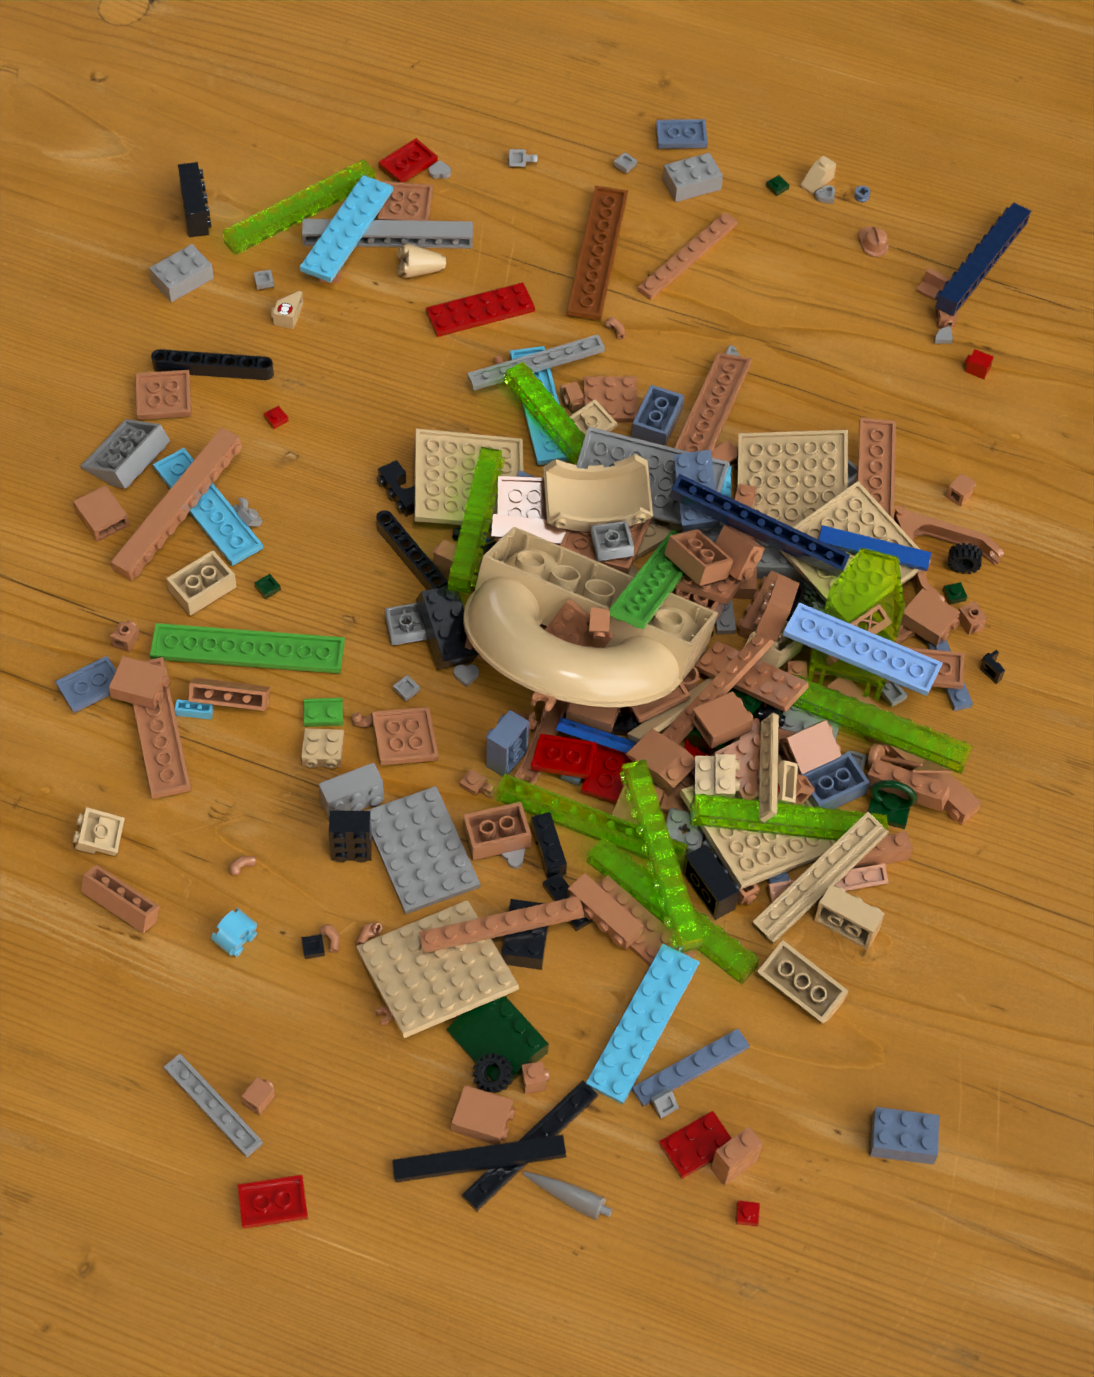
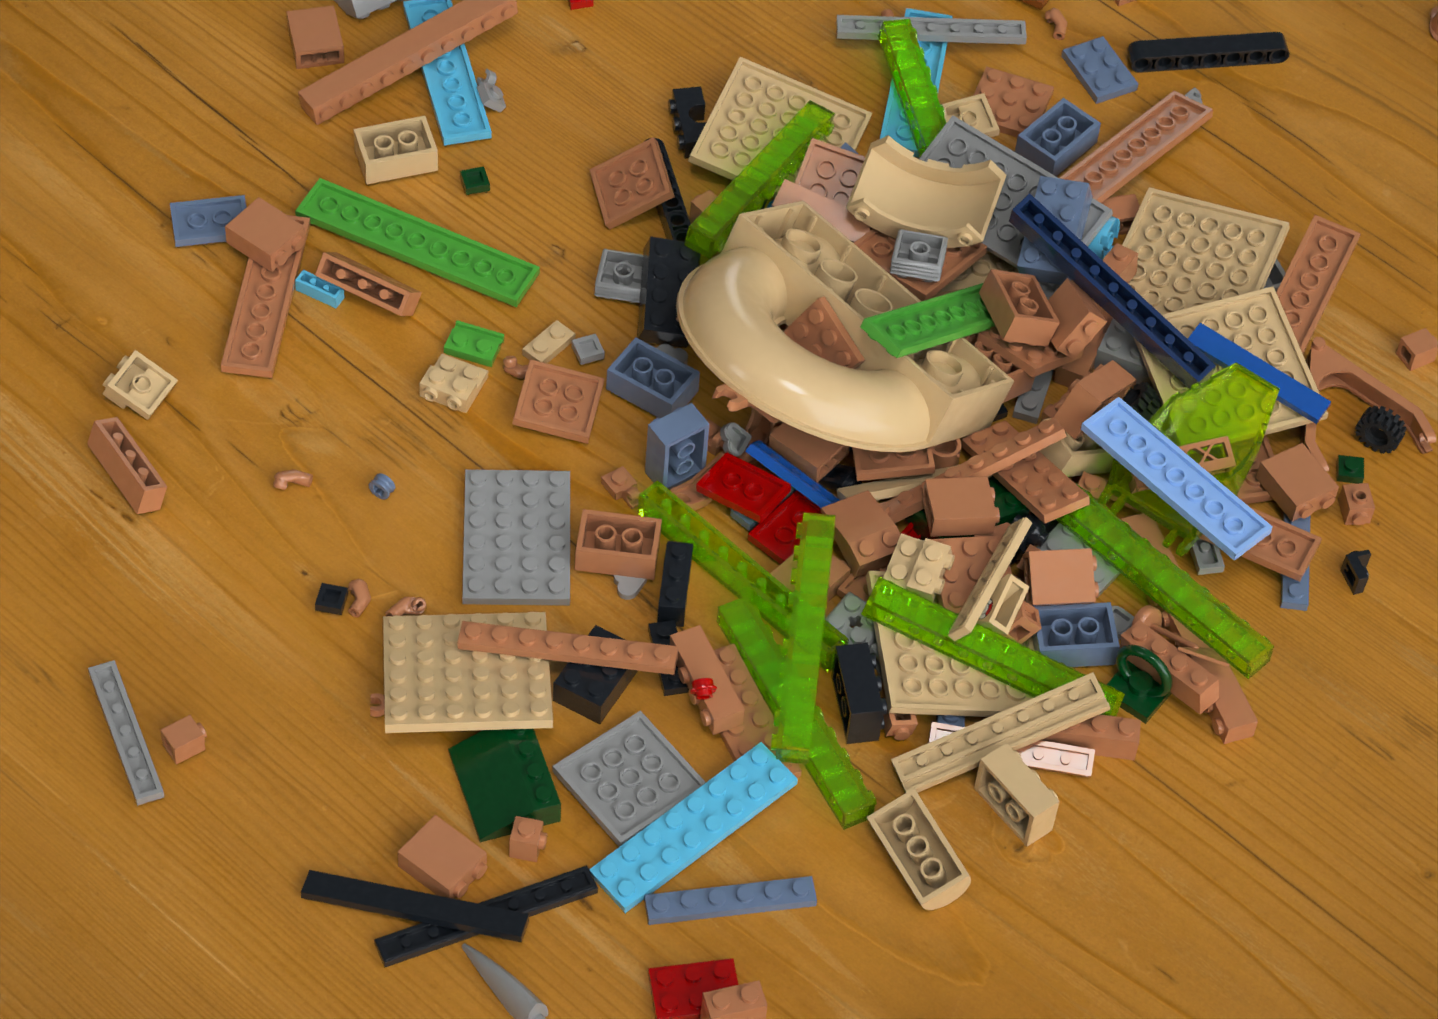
camera: 20 degrees right, 5 degrees down
nougat brick [110,620,140,653] -> none
medium azure brick [211,908,257,957] -> none
red plate [238,1174,308,1229] -> none
light grey brick [319,763,384,820] -> none
black brick [329,810,372,862] -> none
black tyre [472,1053,514,1093] -> none
nougat brick [560,381,584,412] -> none
nougat brick [589,608,611,639] -> none
light grey plate [650,1088,679,1119] -> none
none -> sand blue bush [369,473,396,500]
none -> tan plate [522,320,576,363]
none -> light grey plate [552,710,706,847]
none -> nougat plate [590,137,675,229]
none -> sand blue brick [606,337,700,418]
none -> red plate [690,678,717,700]
none -> light grey tile [720,422,752,456]
none -> sand blue plate [1061,36,1138,104]
none -> black beam [1127,32,1290,73]

